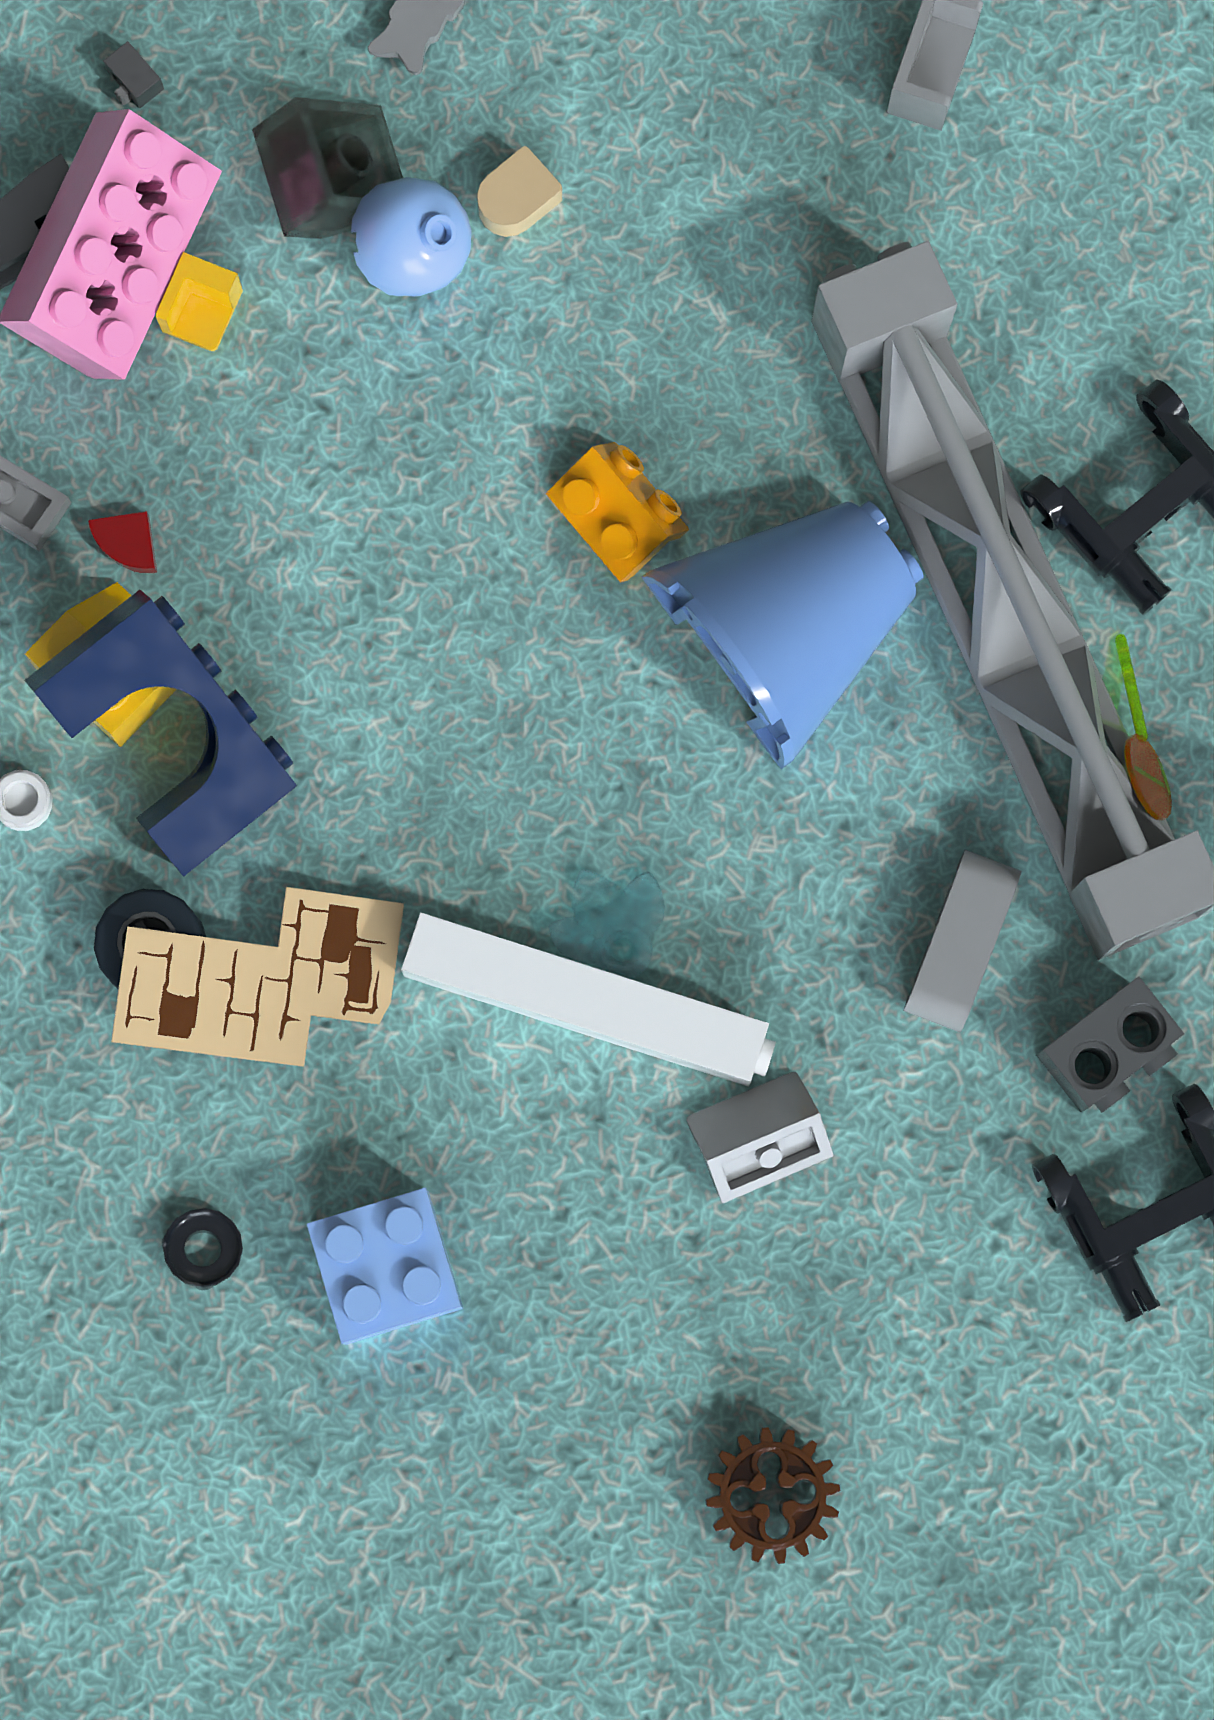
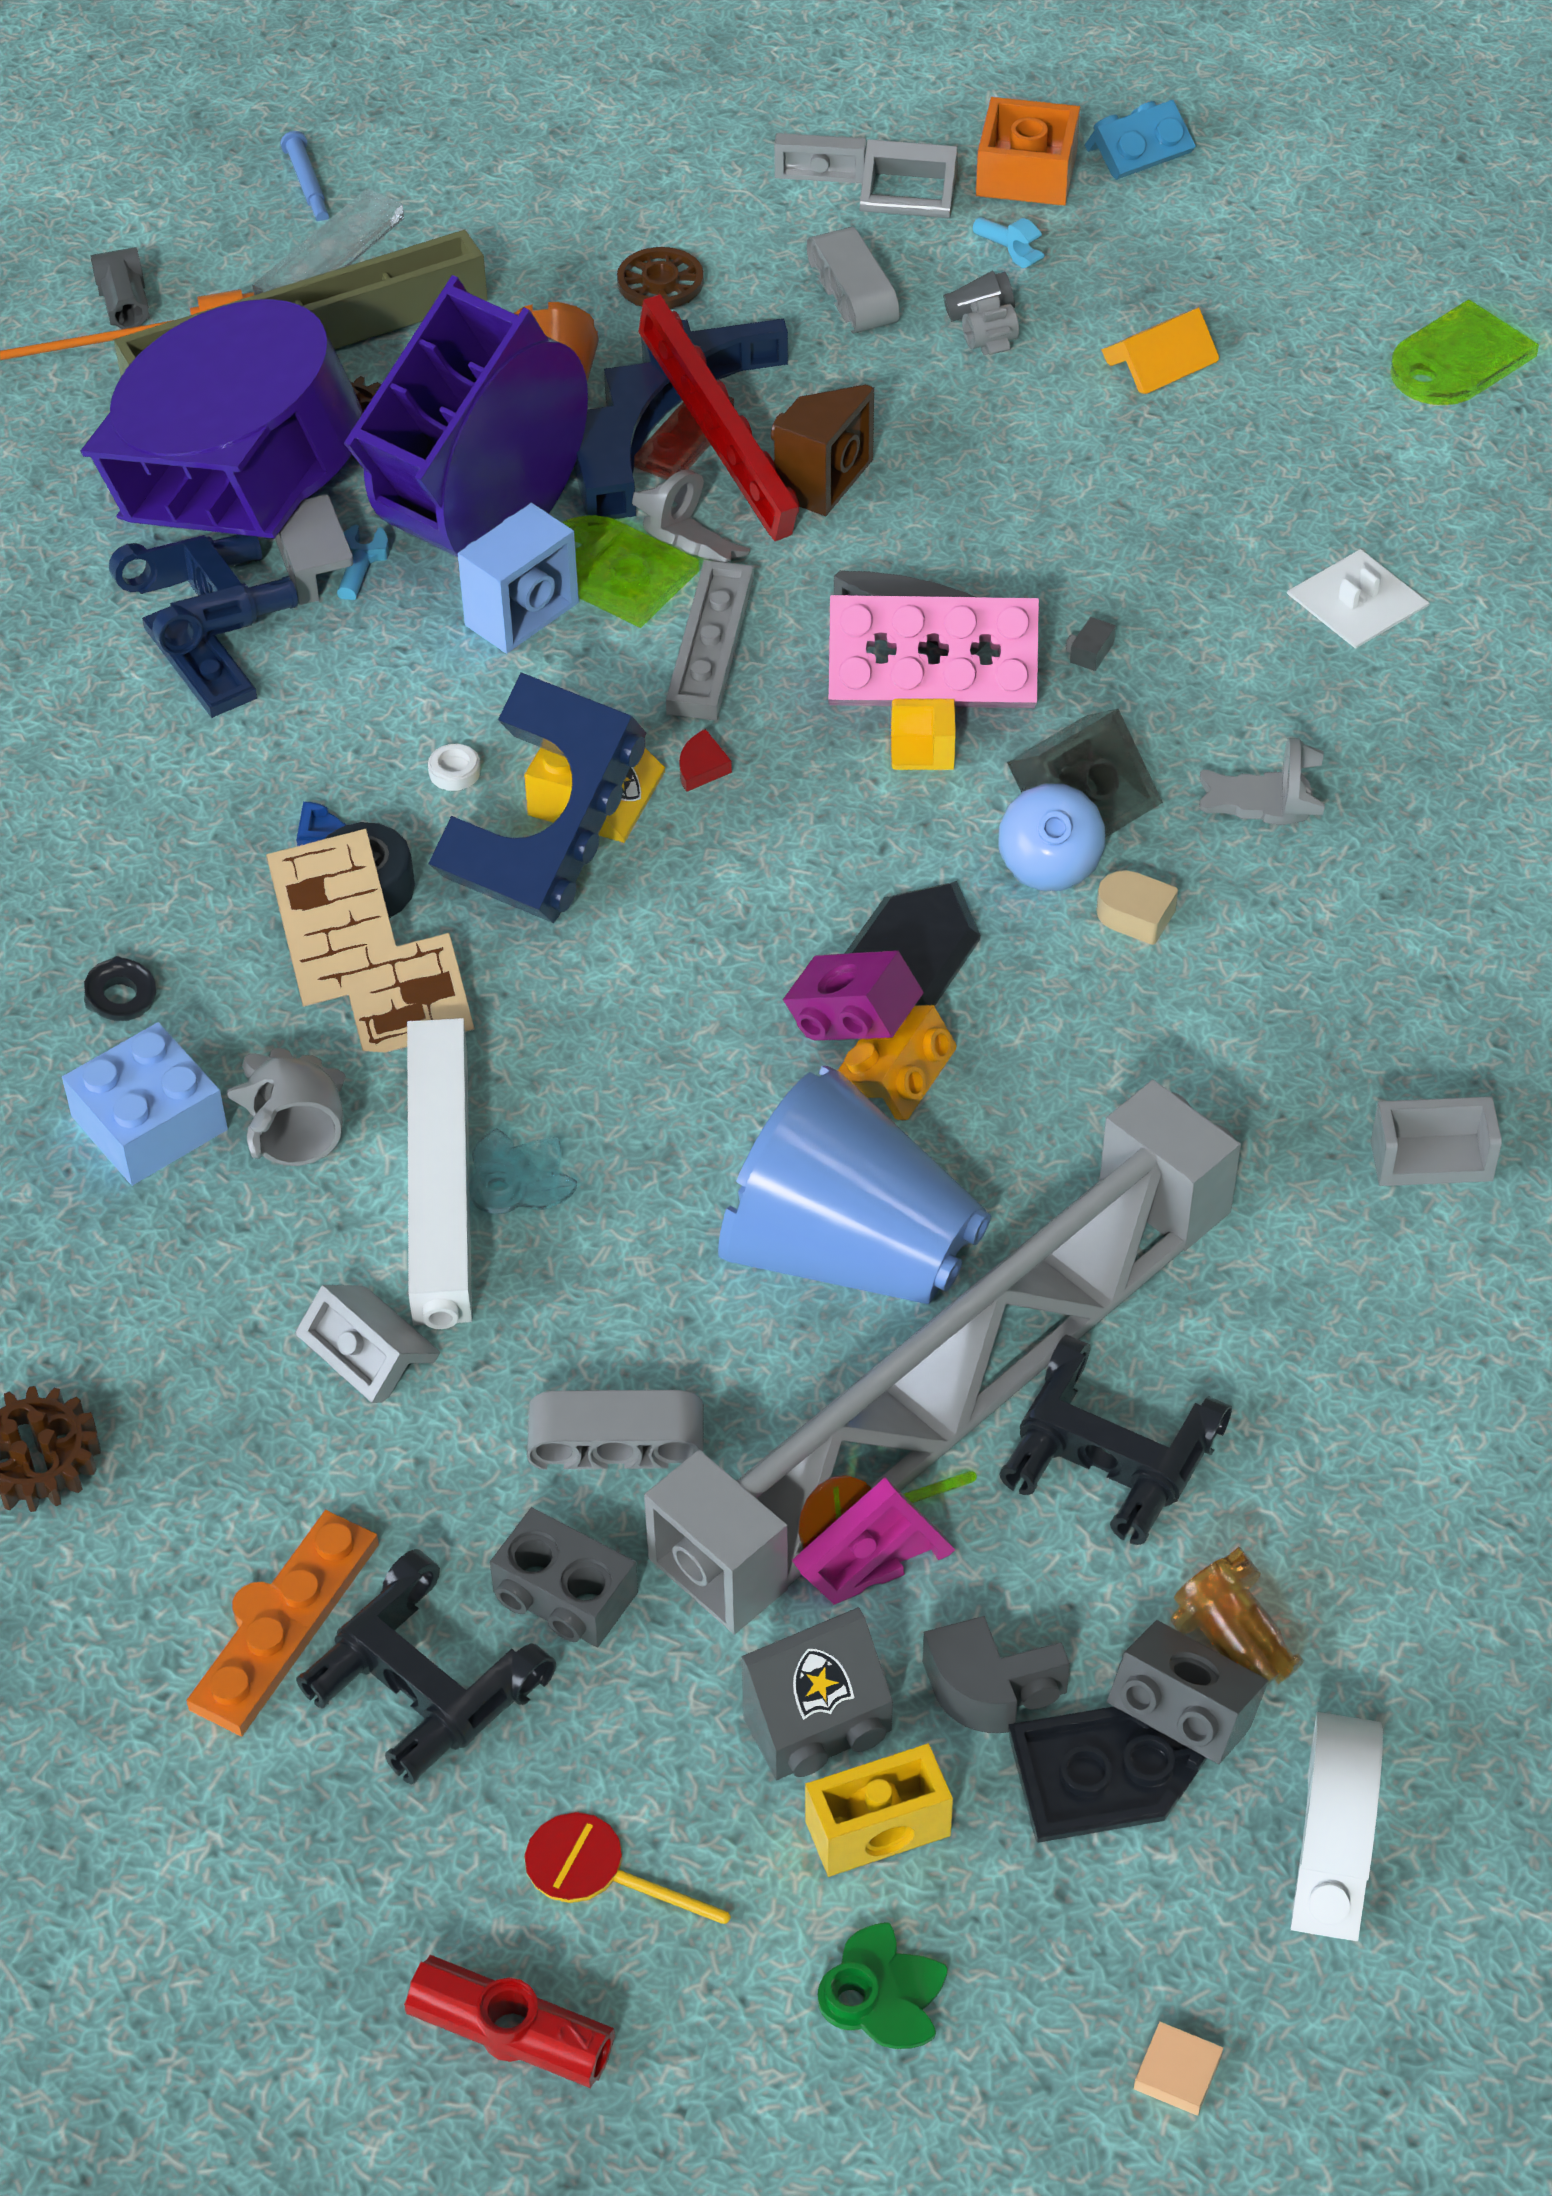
camera: 70 degrees right, 30 degrees down
none -> orange hinge [186,1509,379,1737]
none -> light grey piece [227,1048,346,1166]
none -> blue tile [296,801,346,846]
none -> magenta brick [783,951,924,1041]
none -> dark pink wing [792,1477,955,1605]
none -> black tile [844,881,981,1006]

